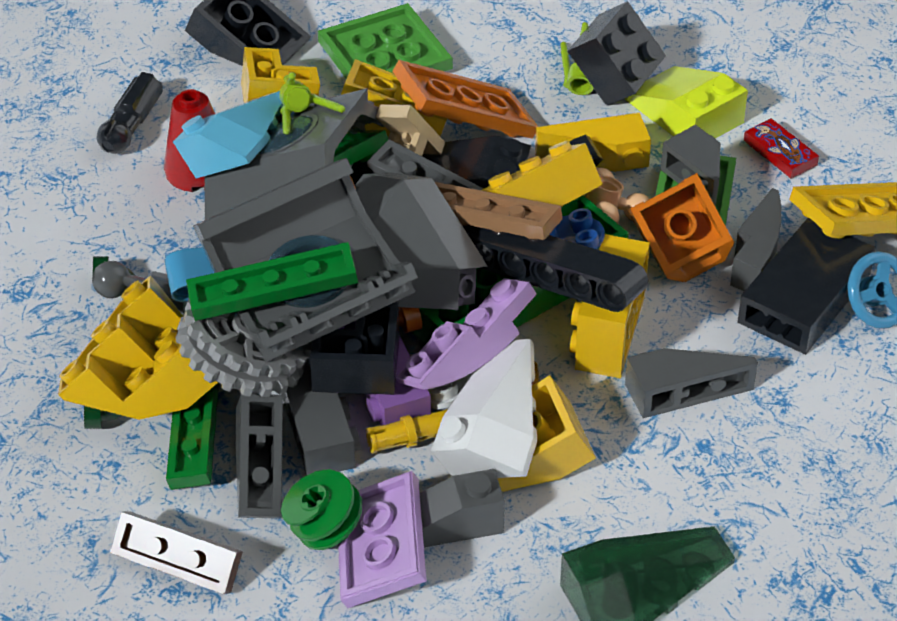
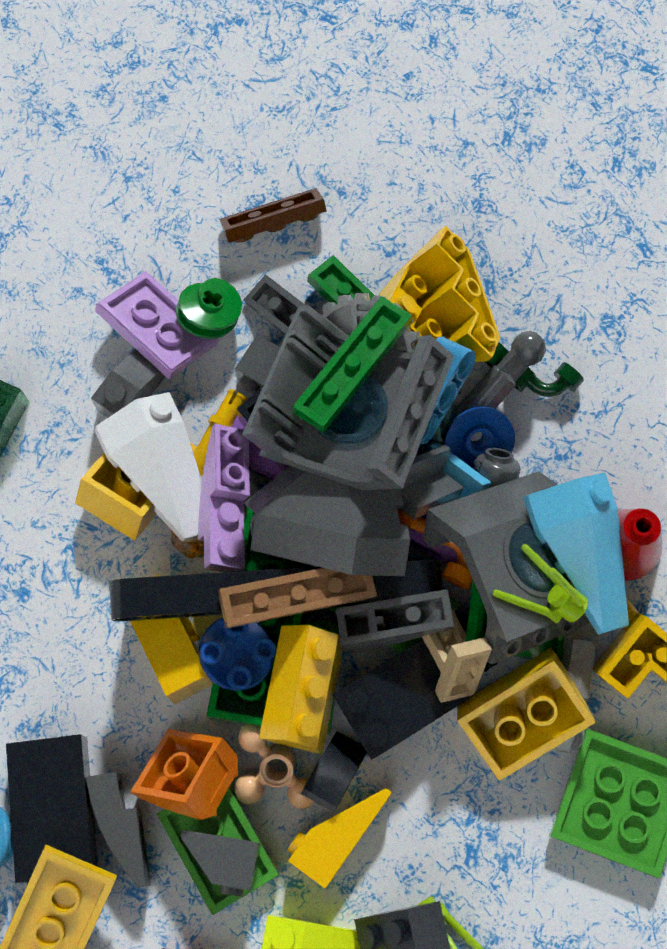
camera: 140 degrees right, 30 degrees up
orange plate [392,60,538,139] -> none
dark grey slope [625,348,758,418] -> none

